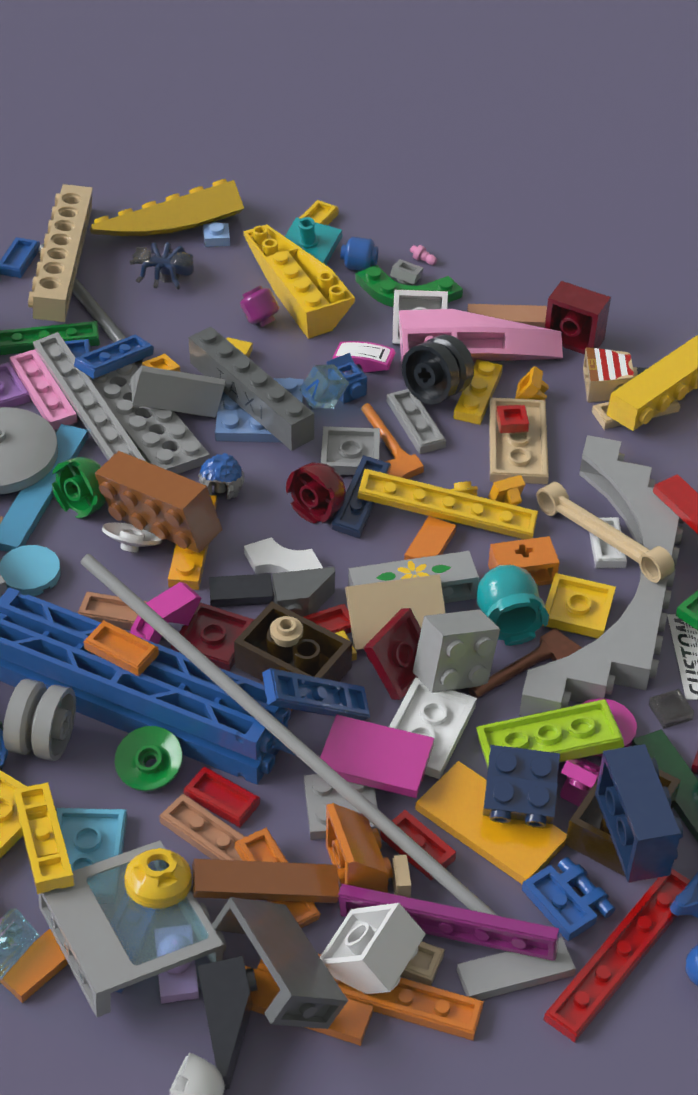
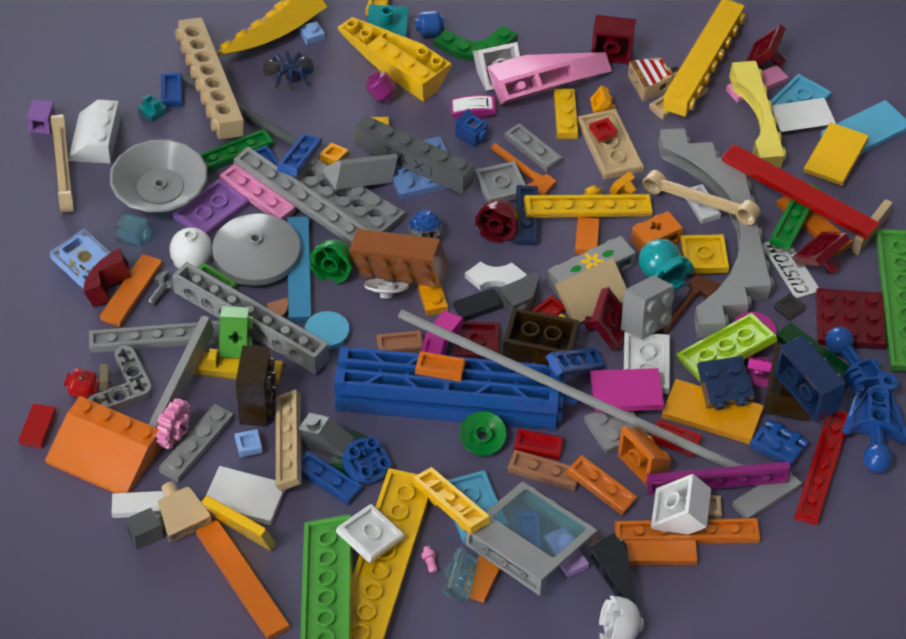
camera: 20 degrees left, 5 degrees up
light grey wheel [3,679,76,761] -> none
yellow piece [125,848,192,909] -> none
dark orange tile [192,859,339,903] -> none
dark grey panel [212,897,348,1029] -> none
tan plate [270,616,303,647] -> none
clear light blue brick [299,364,349,409] -> none
light grey plate [390,259,424,285] -> none
tan tile [392,855,411,898] -> none
black wheel [402,334,474,405] -> none
bright pink piece [410,245,437,266] -> none
nougat tile [467,304,547,328] -> none

